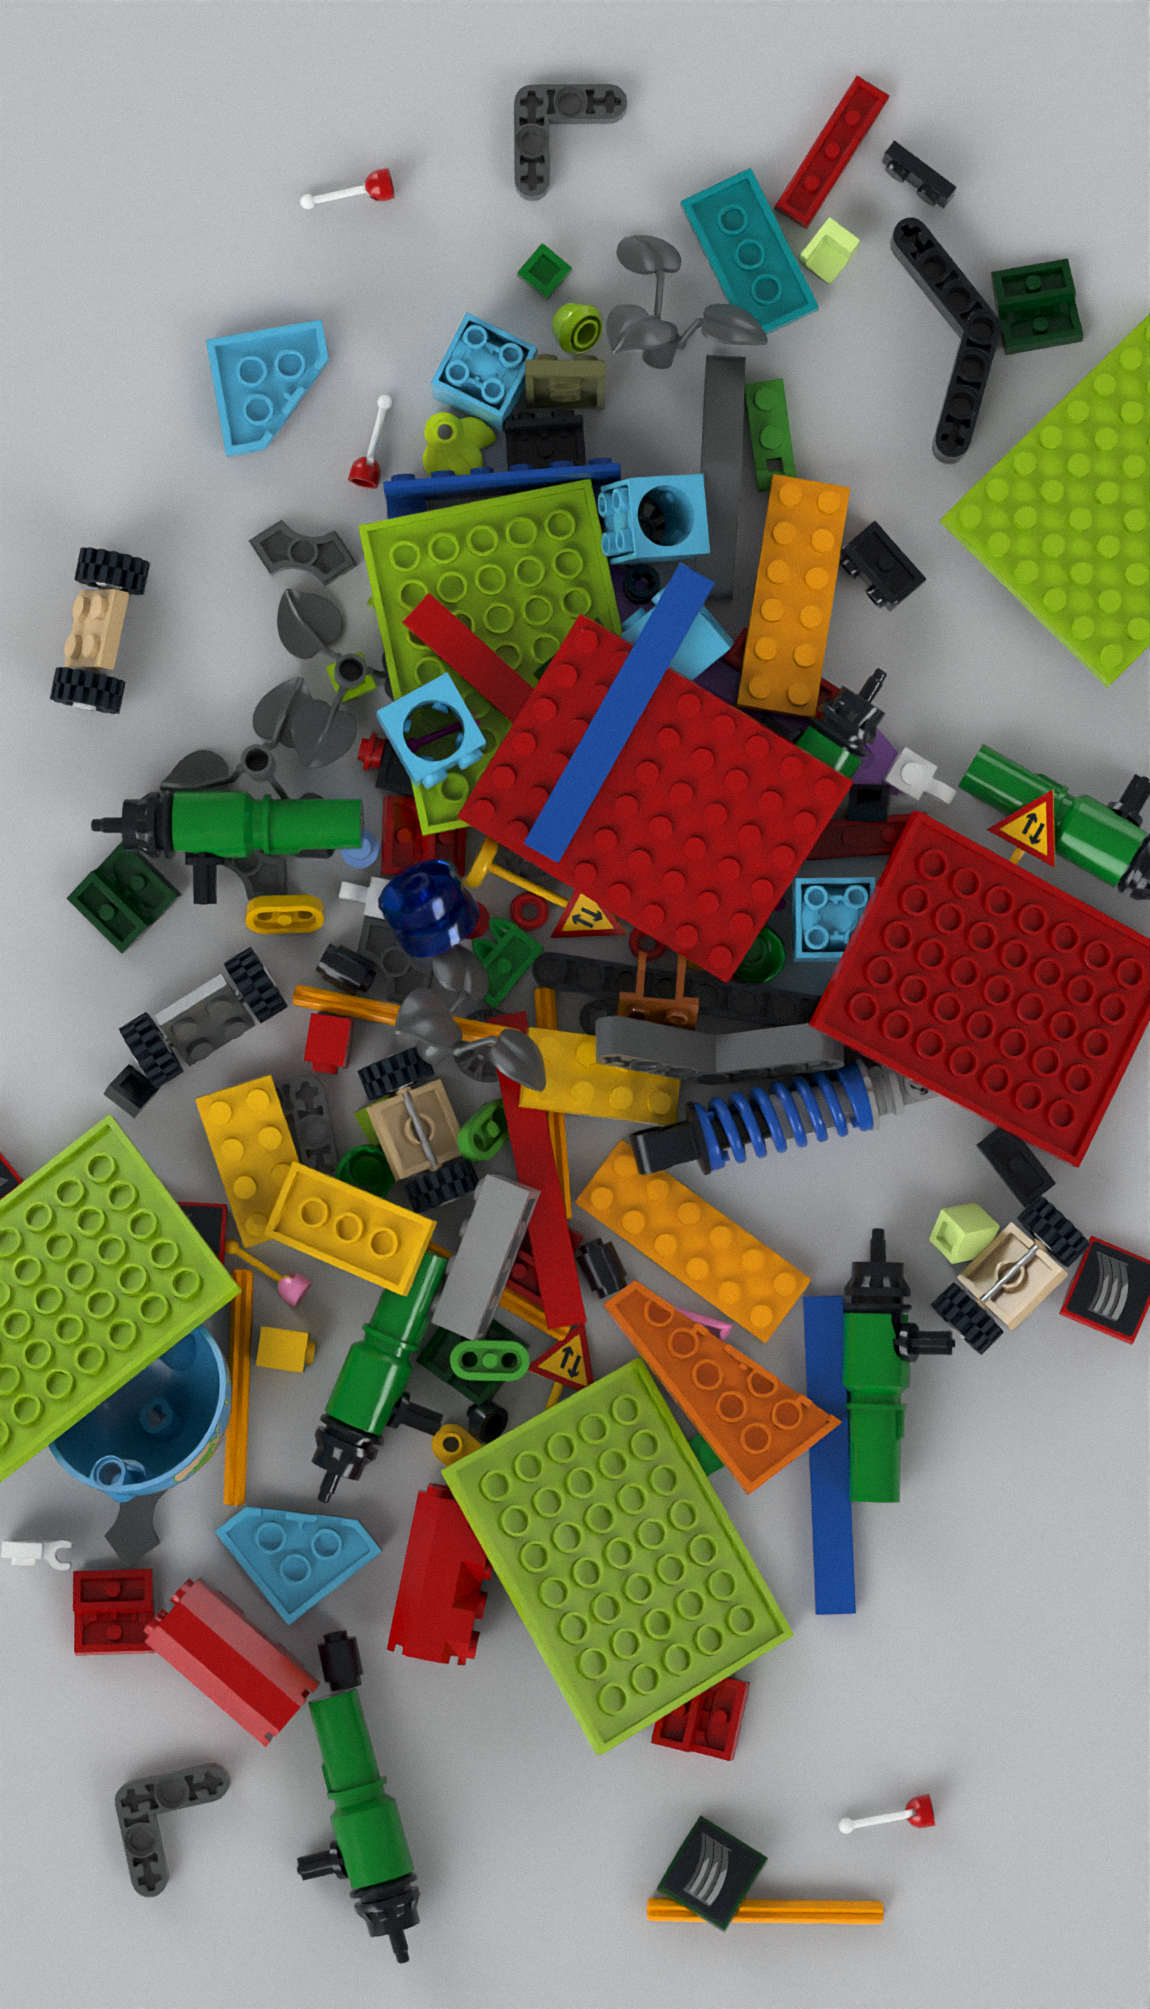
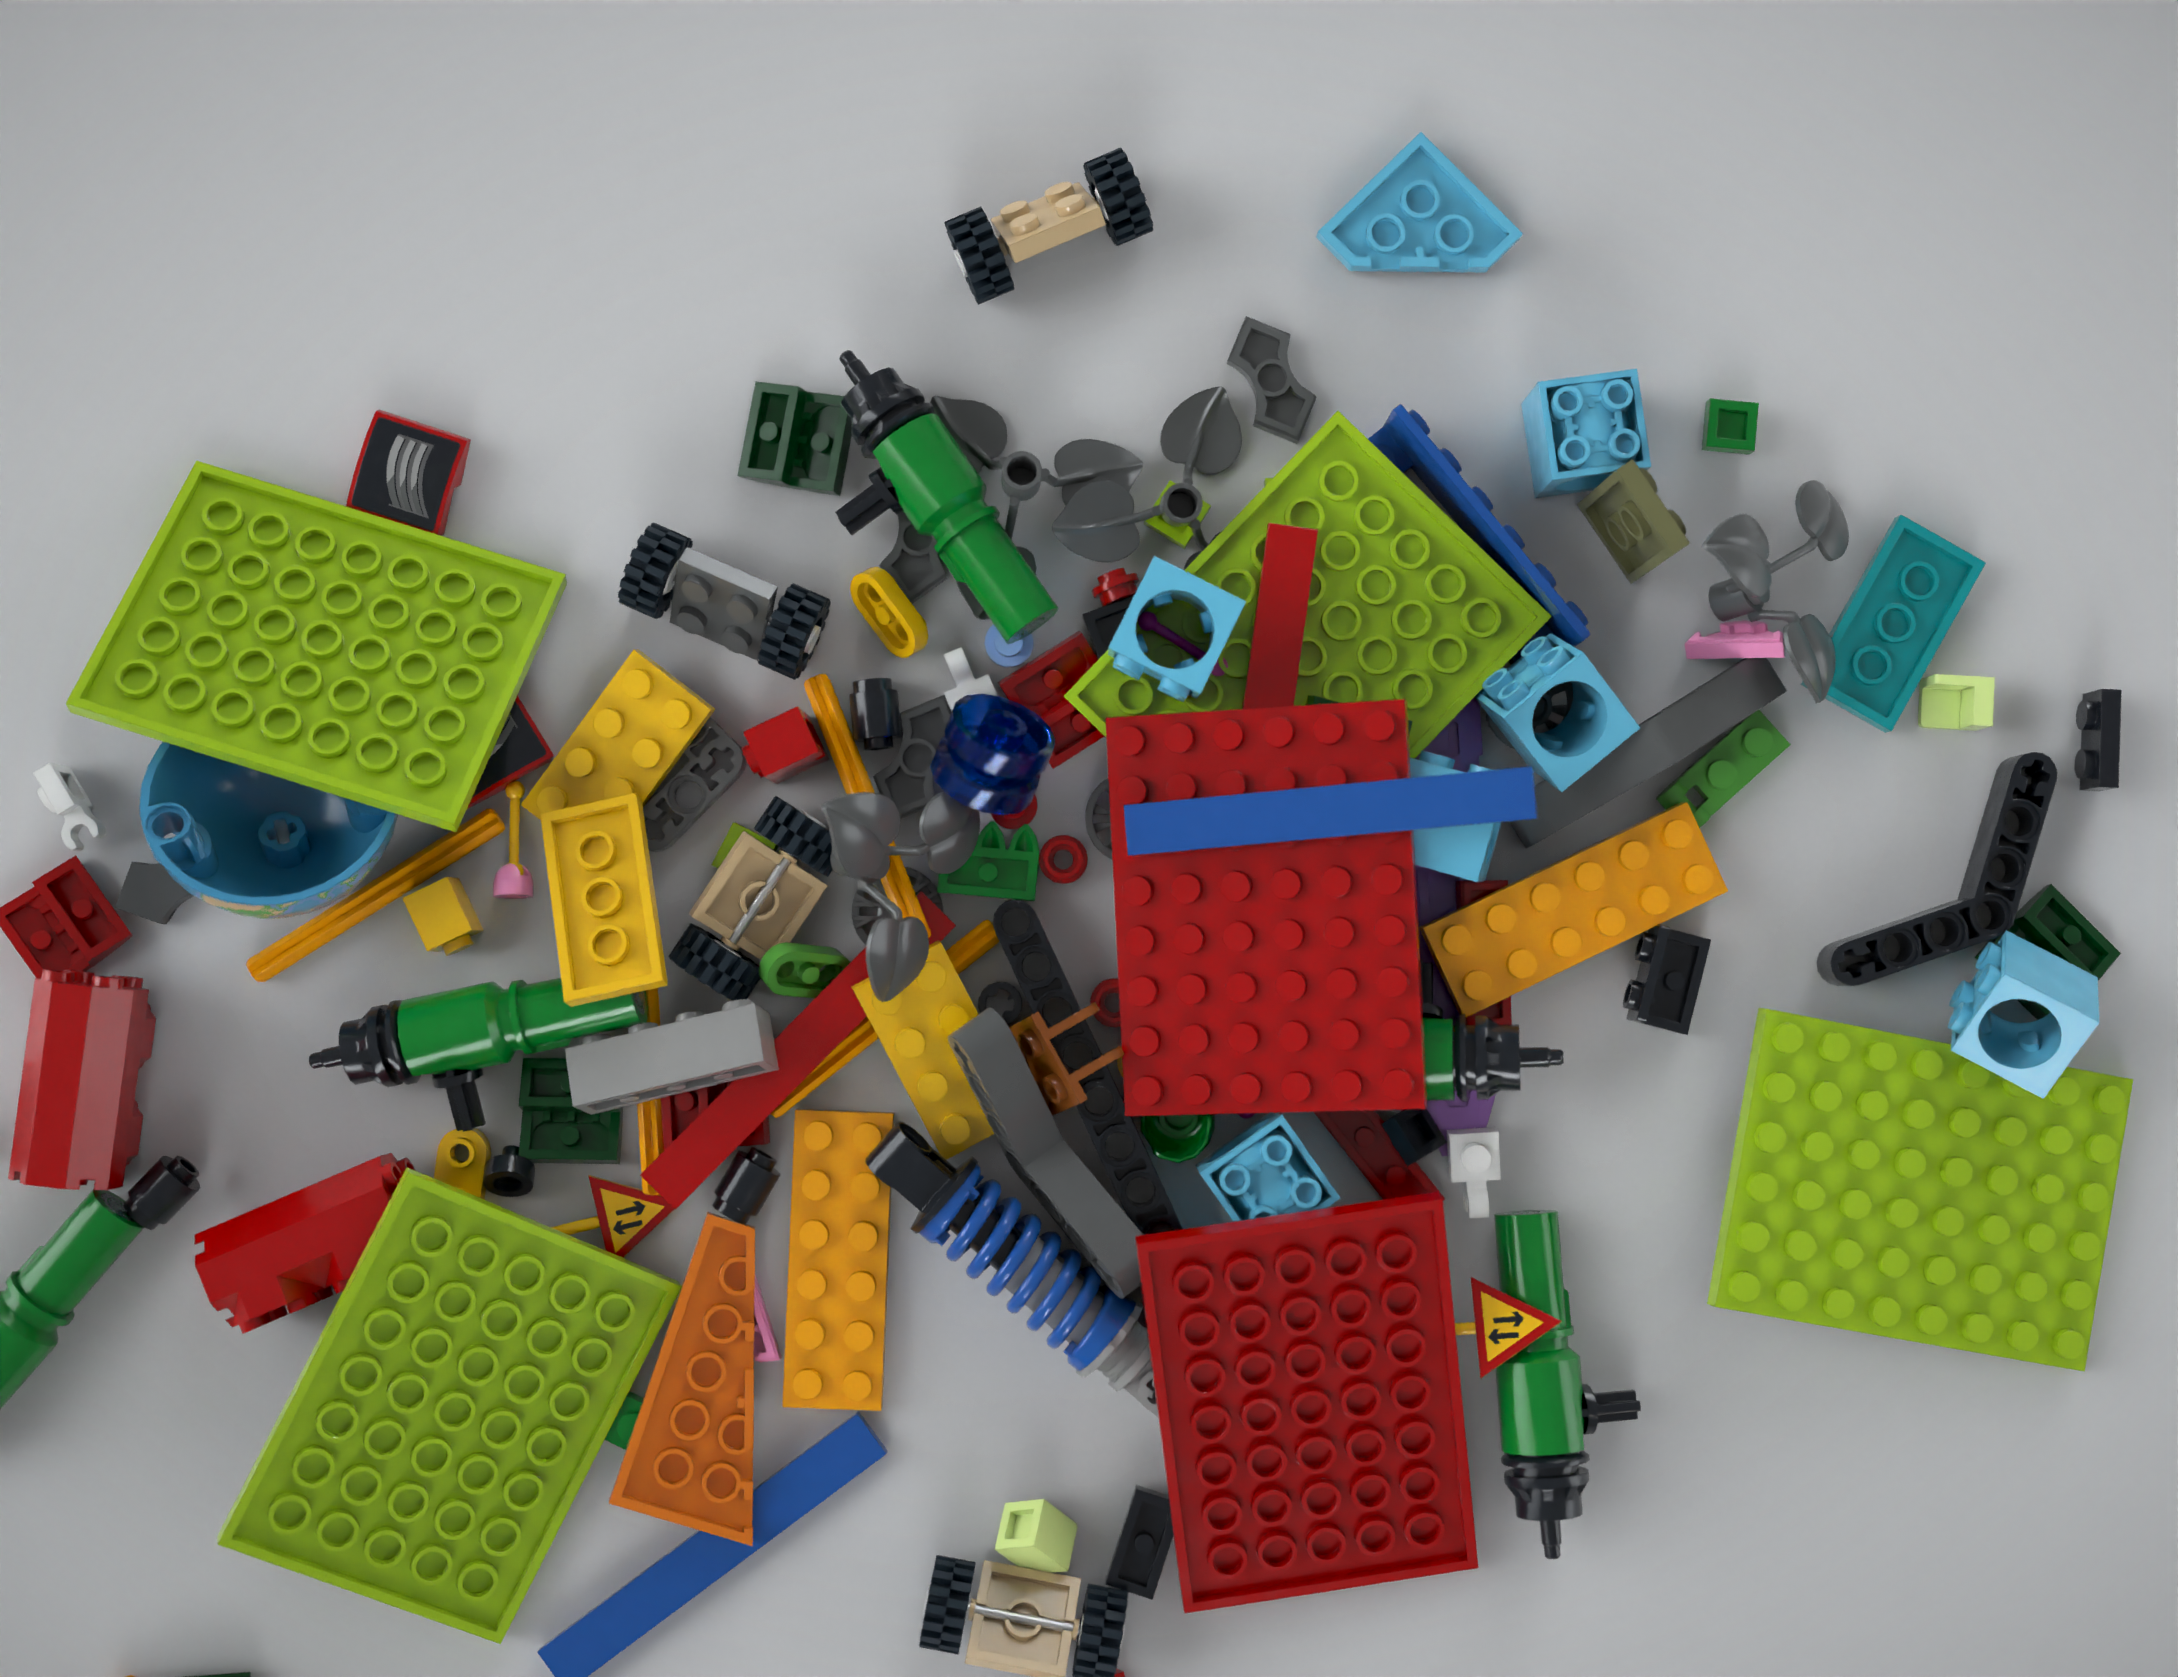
camera: 60 degrees right, 0 degrees up
black plate [104,1064,160,1118] -> none
medium azure plate [215,1506,383,1626] -> none
hinge [300,168,395,209] -> none
green hair [336,1144,395,1199] -> none
hinge [348,395,393,489] -> none
neon yellow plate [422,412,496,478] -> none
bright green plate [449,1339,530,1381] -> none
yellow piece [463,835,627,938] -> none
black bracket [504,410,586,471] -> none
dark grey beam [514,84,627,201] -> none
lime cone [552,303,602,355] -> none
black bush [623,564,660,604] -> none
red slope [651,1677,750,1761] -> none
red tile [774,75,890,229] -> none
green piece [842,1228,955,1503] -> none
none -> bright pink tile [1685,620,1785,659]
none -> medium azure brick [1948,930,2100,1099]

